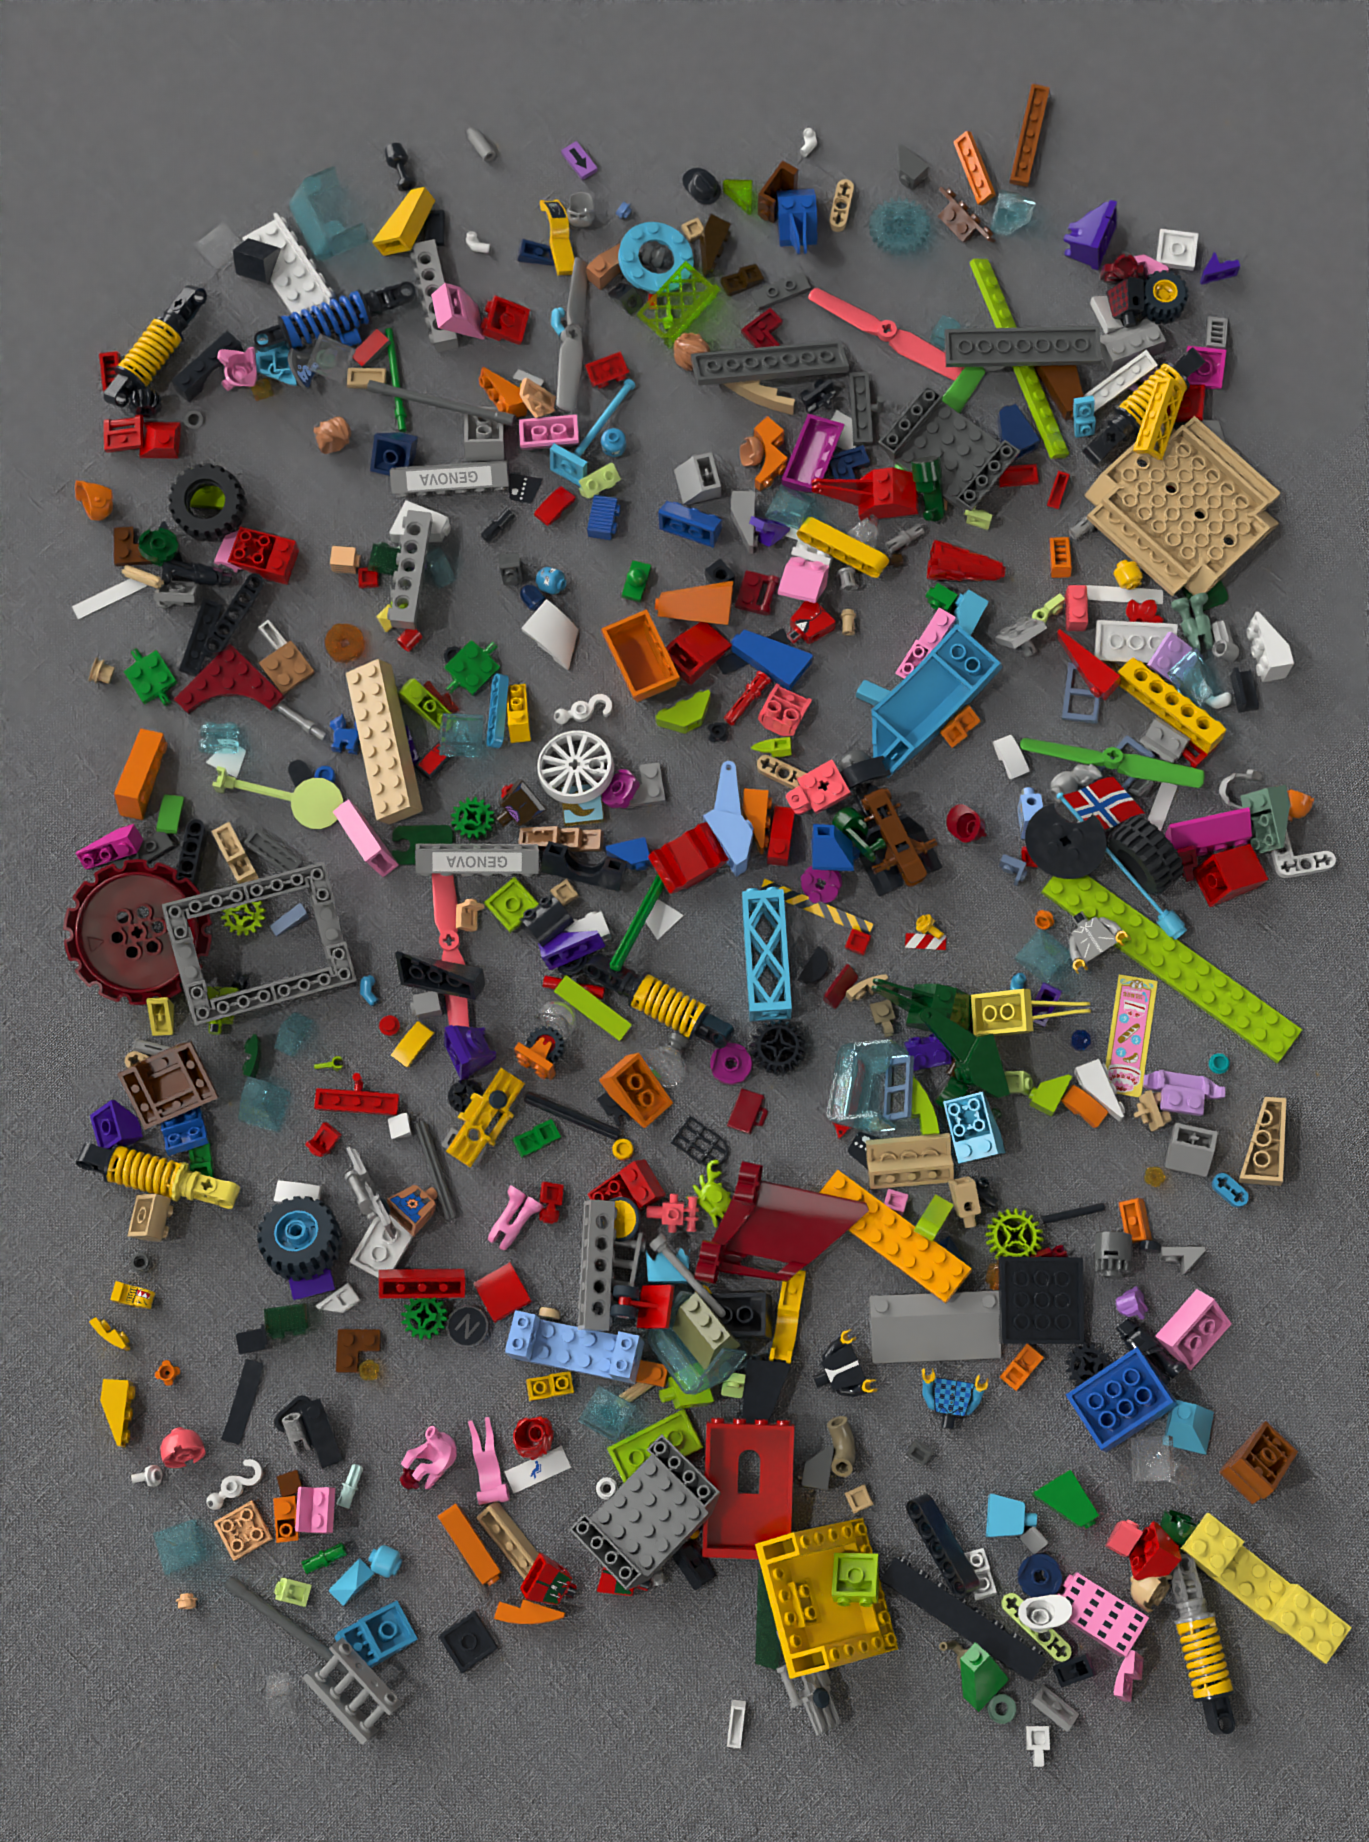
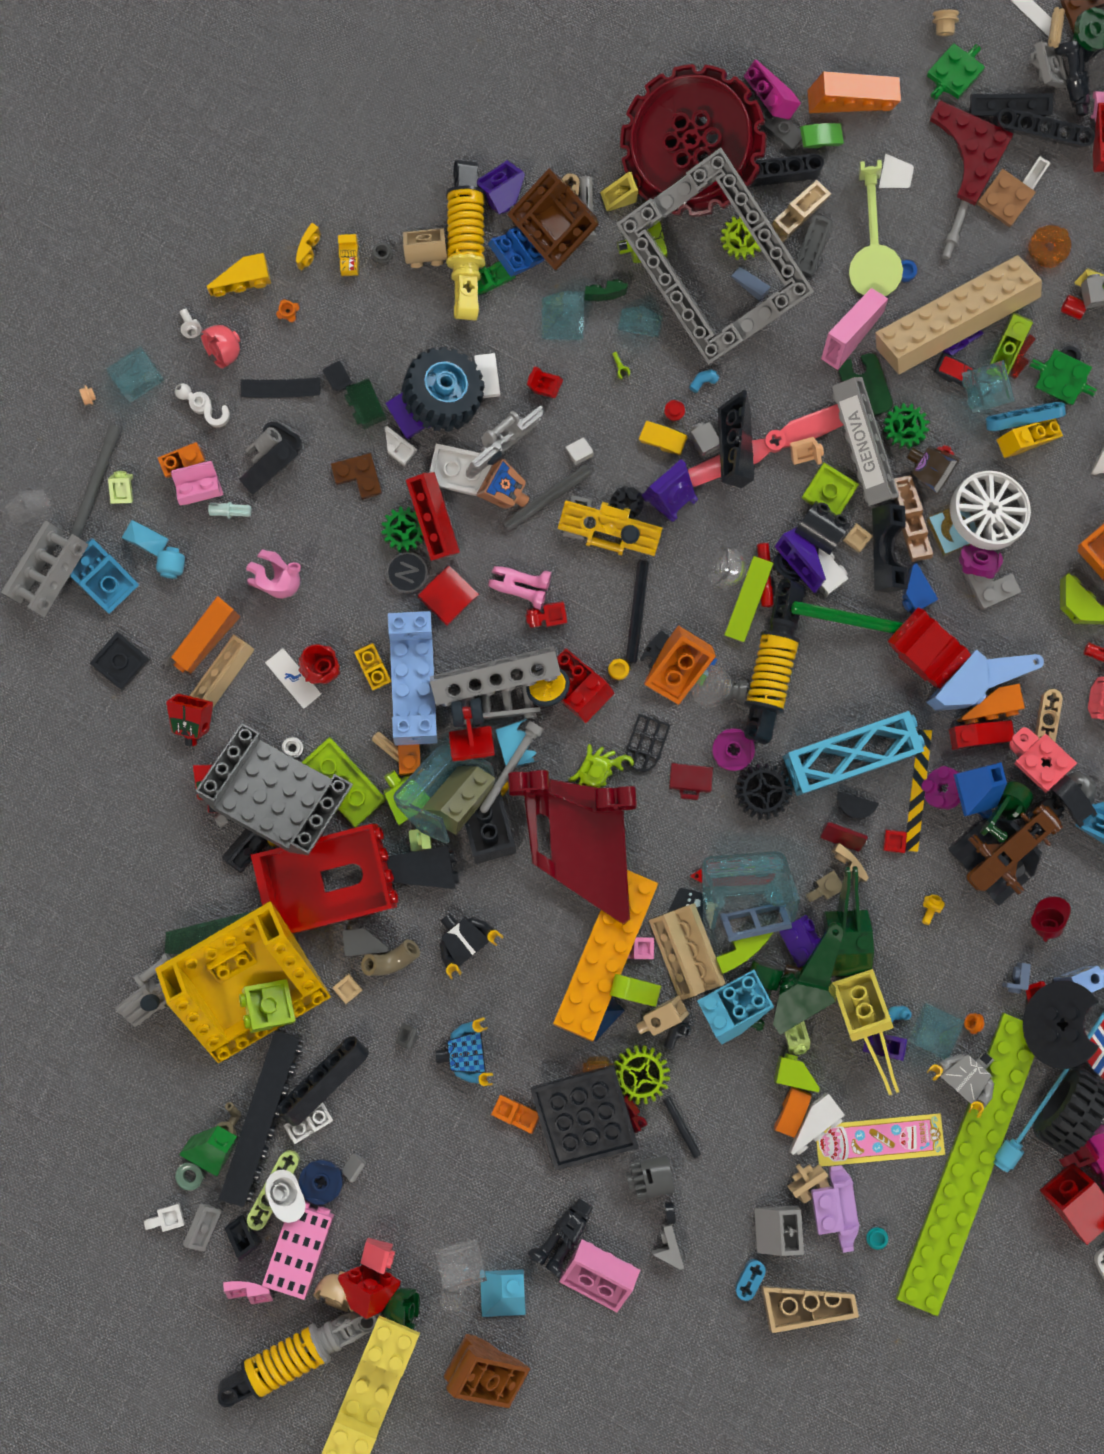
camera: 65 degrees right, 10 degrees up
clear light blue brick [198,722,240,754] -> none
light nougat tile [214,1500,273,1561] -> none
black bush [232,971,249,990] -> none
reddish brown tile [276,1470,303,1497] -> none
black tile [288,760,313,788] -> none
green pin [301,1542,347,1575] -> none
red plate [314,1073,400,1116] -> none
blue animal [329,714,360,755] -> none
clear yellow plate [358,1359,380,1381] -> none
dark red plate [400,1467,419,1490] -> none
bright pink flag [468,1417,510,1505] -> none
orange slope [494,1600,566,1624] -> none
green slope [512,1119,561,1158] -> none
plate [514,1026,565,1080] -> none
tan tile [538,1307,561,1320] -> none
white piece [554,694,612,724] -> none
clear light blue slope [578,1386,636,1442] -> none
white sticker [646,900,684,940] -> none
coral piece [646,1194,699,1233] -> none
black plate [707,722,728,742] -> none
white piece [727,1700,746,1748] -> none
lime plate [751,737,792,757] -> none
yellow piece [769,1270,806,1364] -> none
light grey slope [869,1291,1001,1364] -> none
sticker [905,933,946,950] -> none
medium azure torso [986,1494,1037,1538] -> none
green slope [1031,1469,1099,1529] -> none
black gear [1064,1343,1112,1388] -> none
blue slope [1066,1347,1178,1453] -> none
clear blue tile [1071,1030,1091,1051] -> none
medium lavender piece [1116,1286,1149,1320] -> none
orange slope [1119,1198,1152,1244] -> none
clear yellow plate [1144,1166,1165,1187] -> none

